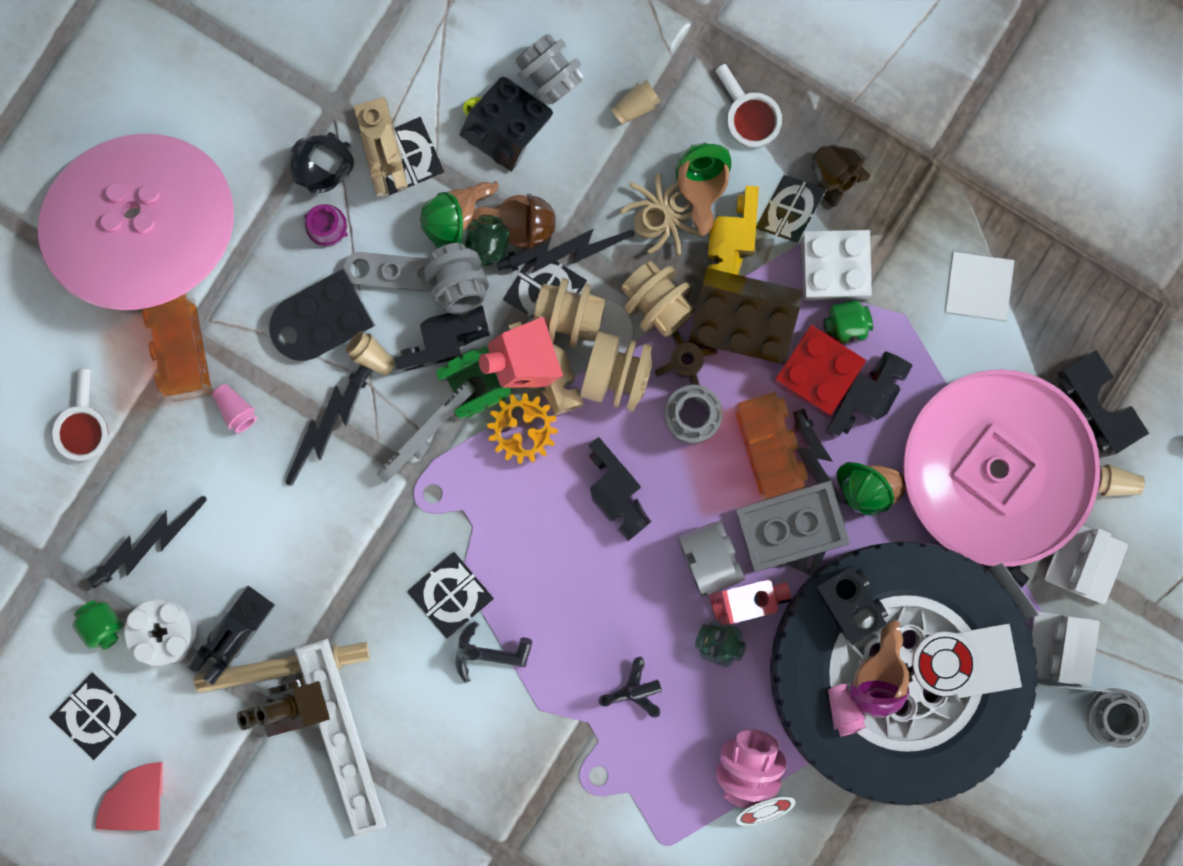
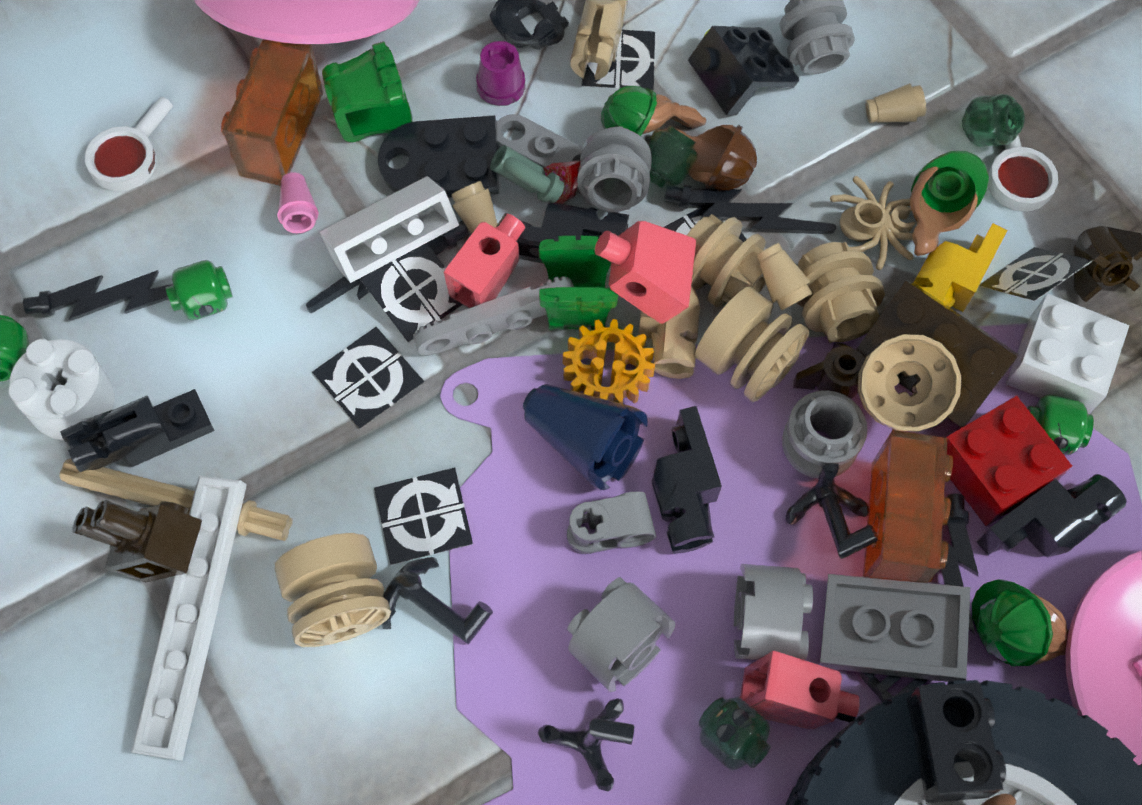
camera: 25 degrees right, 20 degrees down
none -> green head [166,260,233,320]
none -> tan wheel [274,533,391,647]
none -> sticker [312,326,424,429]
none -> white brick [319,176,459,283]
none -> green piece [322,41,413,143]
none -> sticker [360,243,463,342]
none -> coral torso [444,213,525,308]
none -> sand green plant [490,145,564,203]
none -> dark blue cone [523,384,648,490]
none -> red tile [544,161,581,204]
none -> light grey piece [567,491,656,554]
none -> light grey brick [567,577,675,692]
none -> tan cone [756,243,812,311]
none -> black piece [785,463,879,559]
none -> tan wheel [857,334,961,432]
none -> clear green head [962,94,1025,147]

